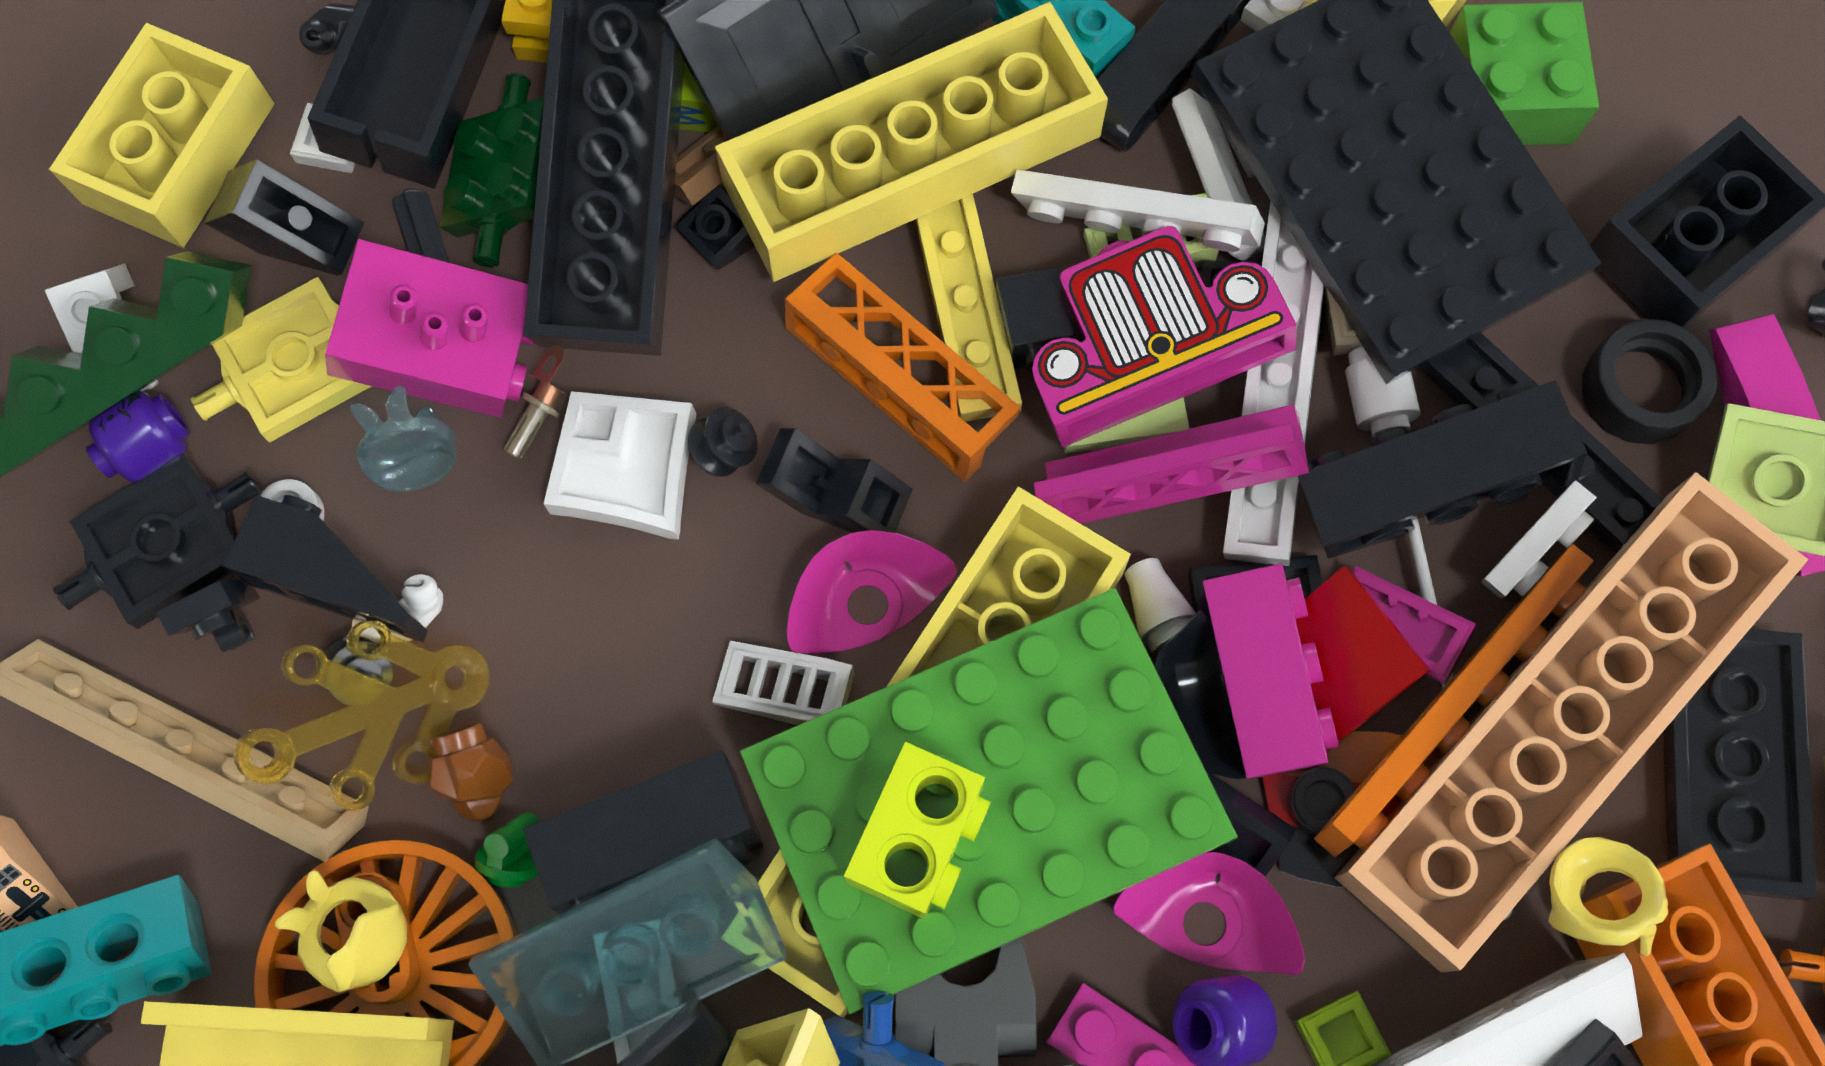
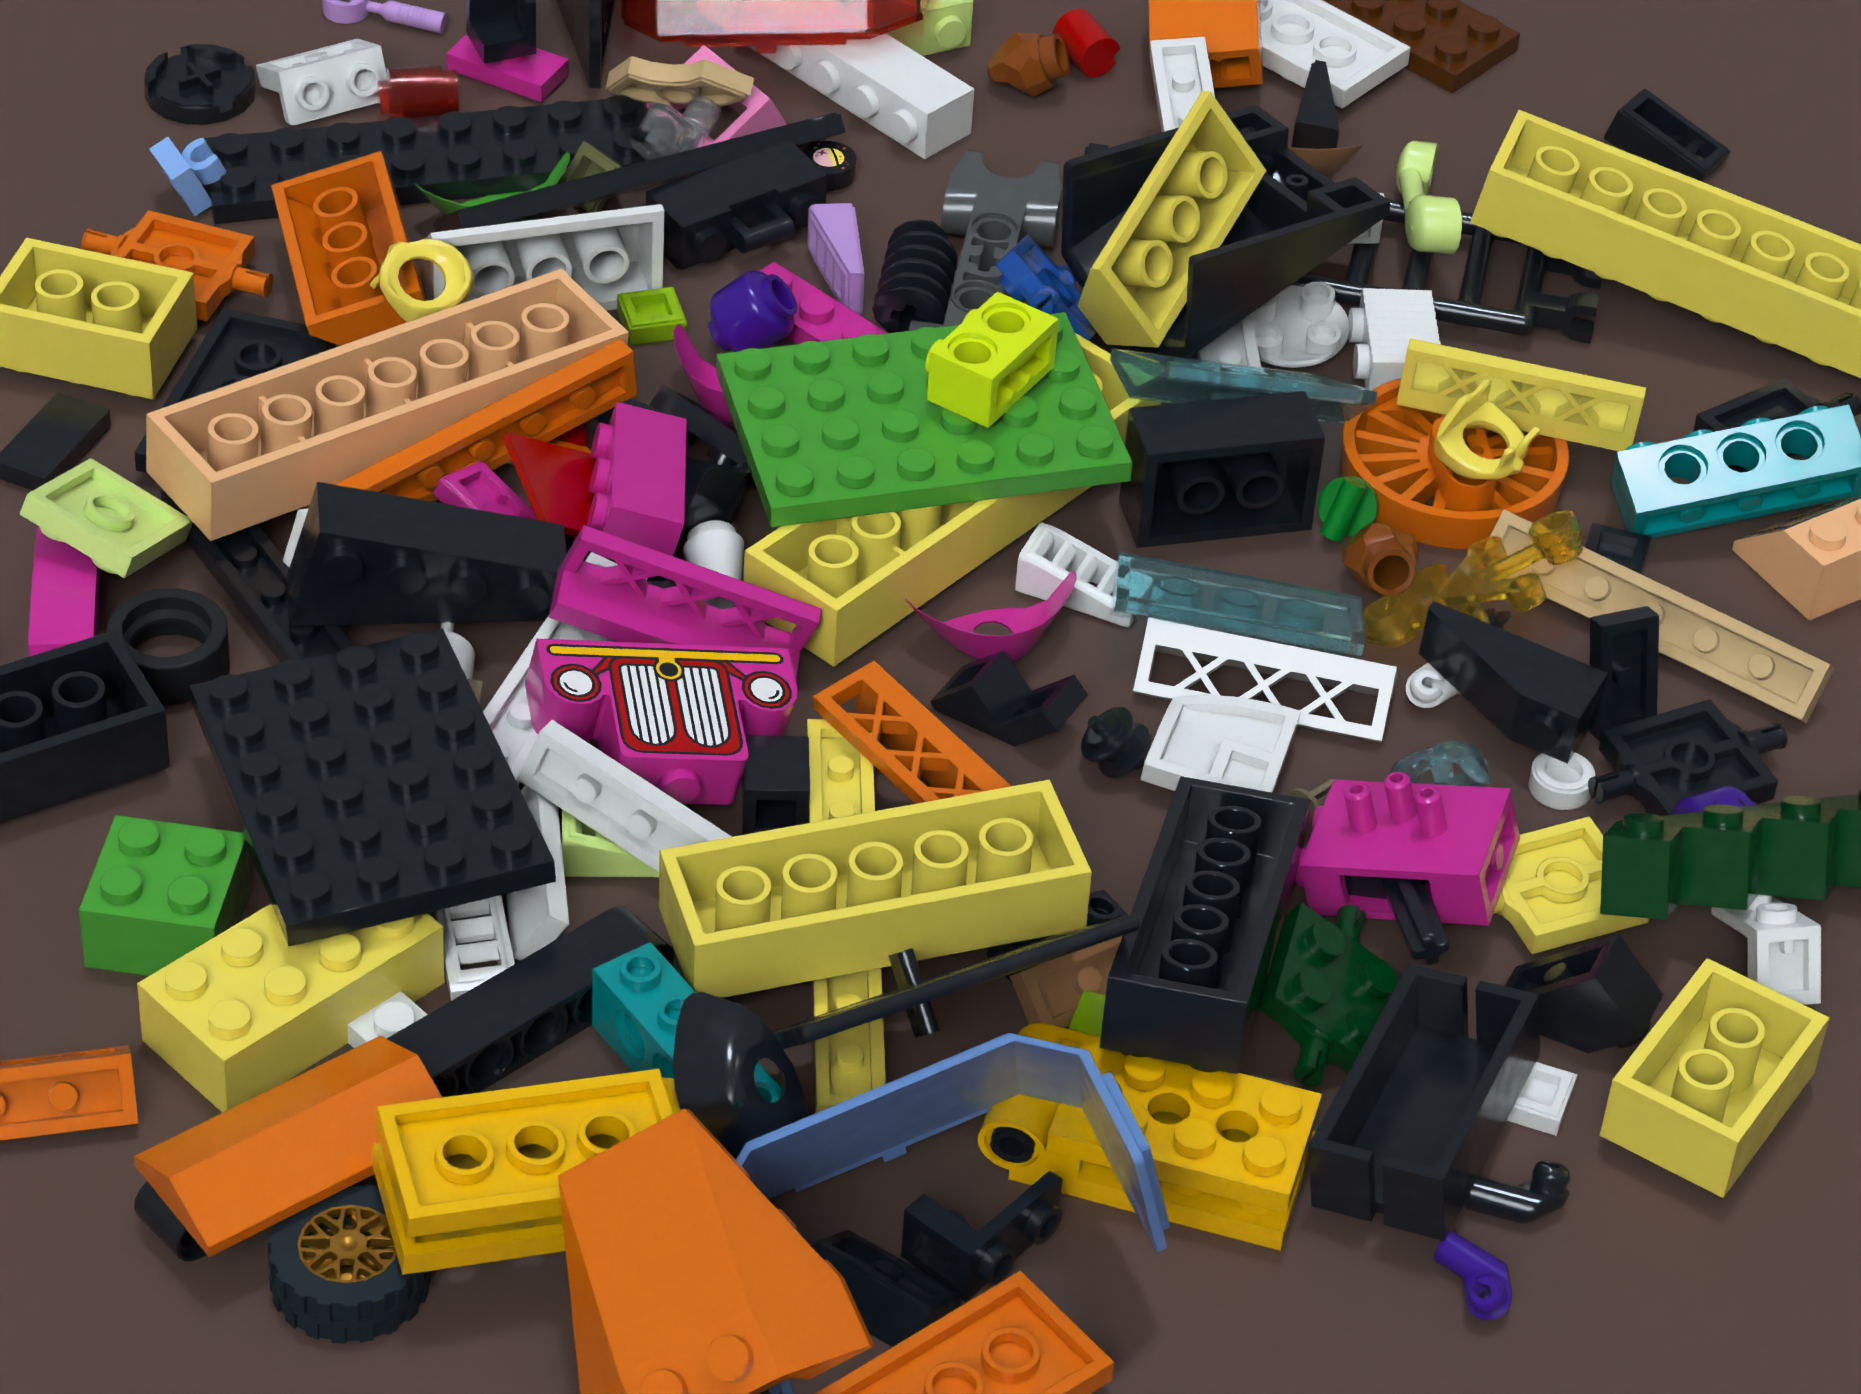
camera: 175 degrees left, 30 degrees down
none -> clear light blue slope [1109,552,1365,659]
none -> white fence [1133,617,1398,743]
none -> black tile [1585,523,1651,575]

